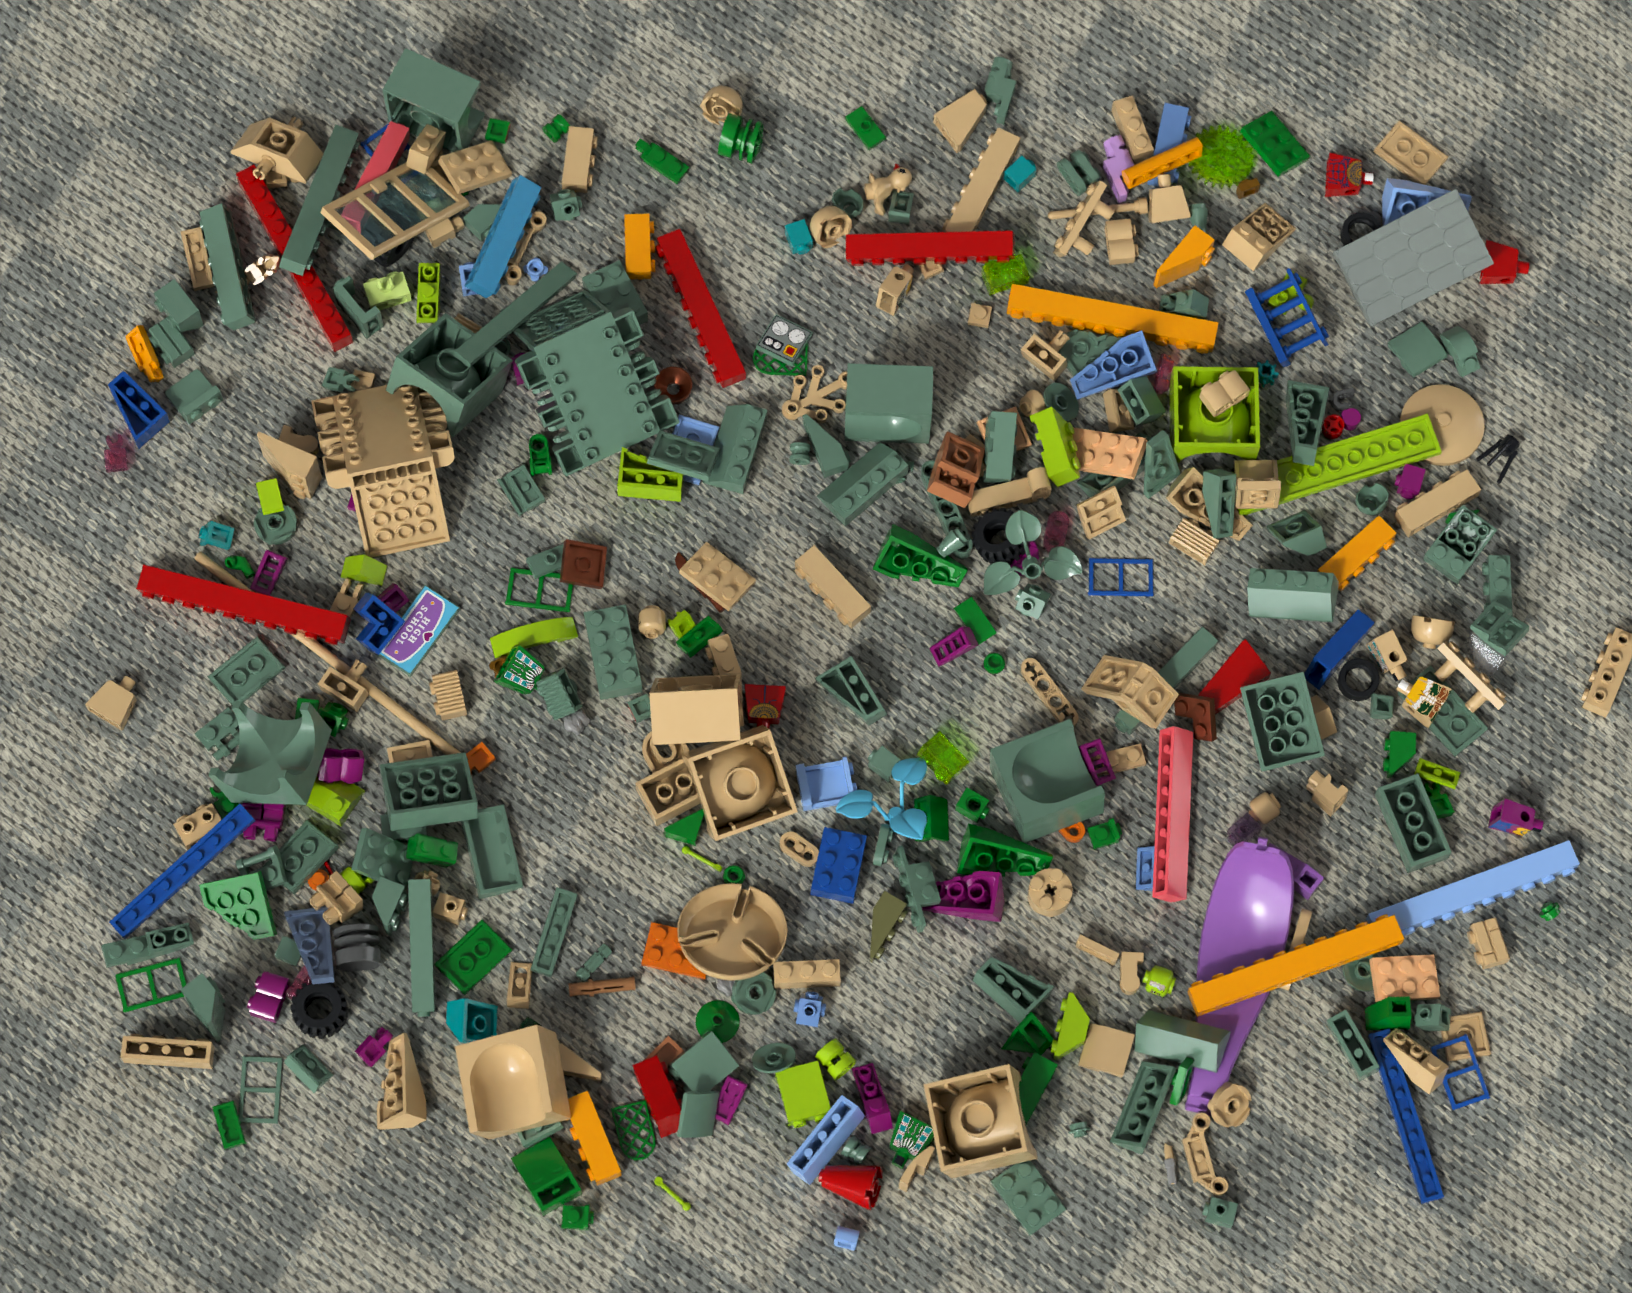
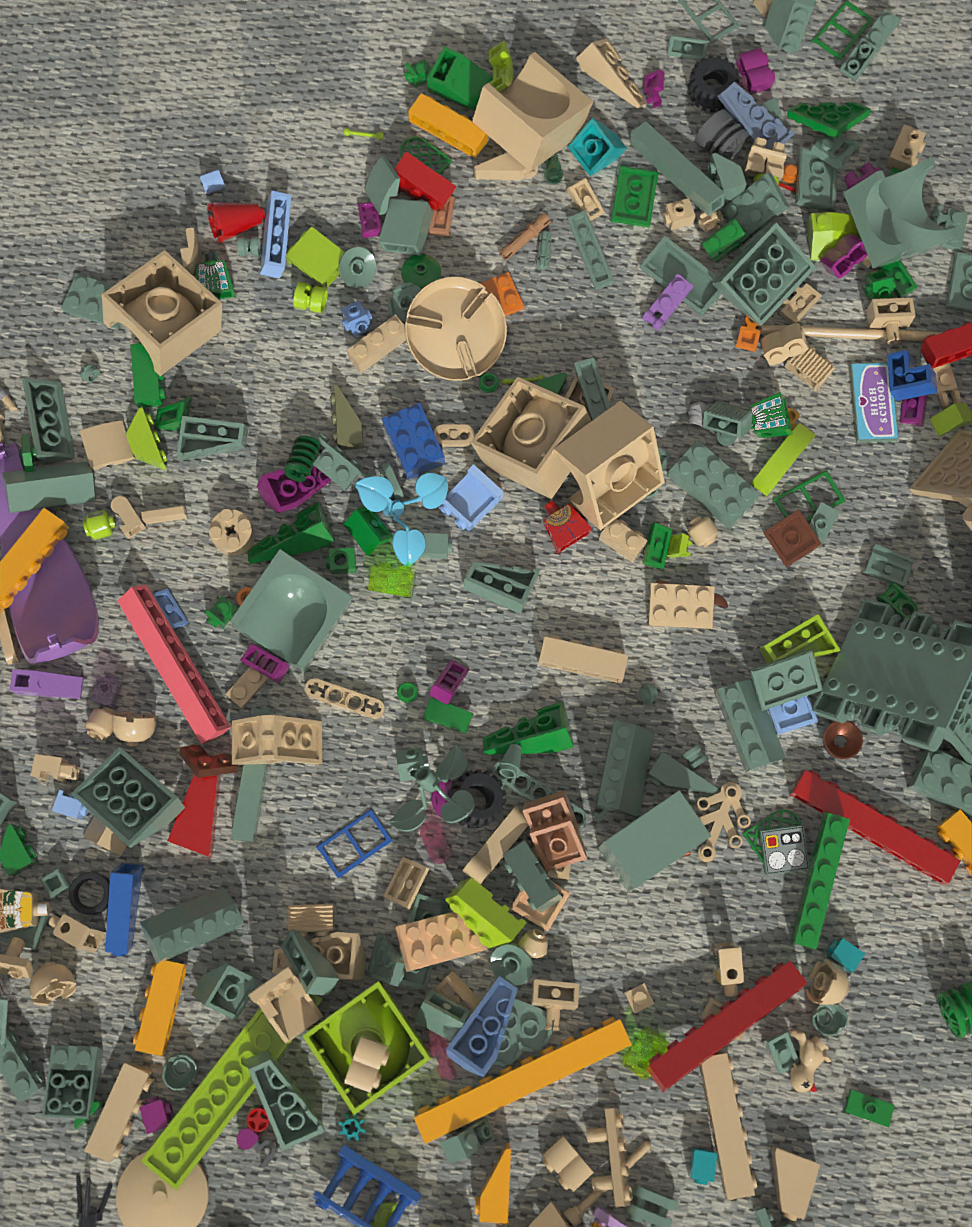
camera: 145 degrees right, 5 degrees up
blue plate [109,804,256,939] -> none
magenta slope [852,1063,893,1134] -> none
none -> light blue brick [52,790,89,820]
none -> tan cylinder [112,712,156,746]
none -> dark green piece [284,435,321,482]
none -> lime slope [488,40,514,92]
none -> sand green plate [574,357,610,421]
none -> sand green plate [639,683,658,705]
none -> medium lavender plate [642,274,694,331]
none -> tan brick [761,323,808,365]
none -> green brick [791,811,850,950]

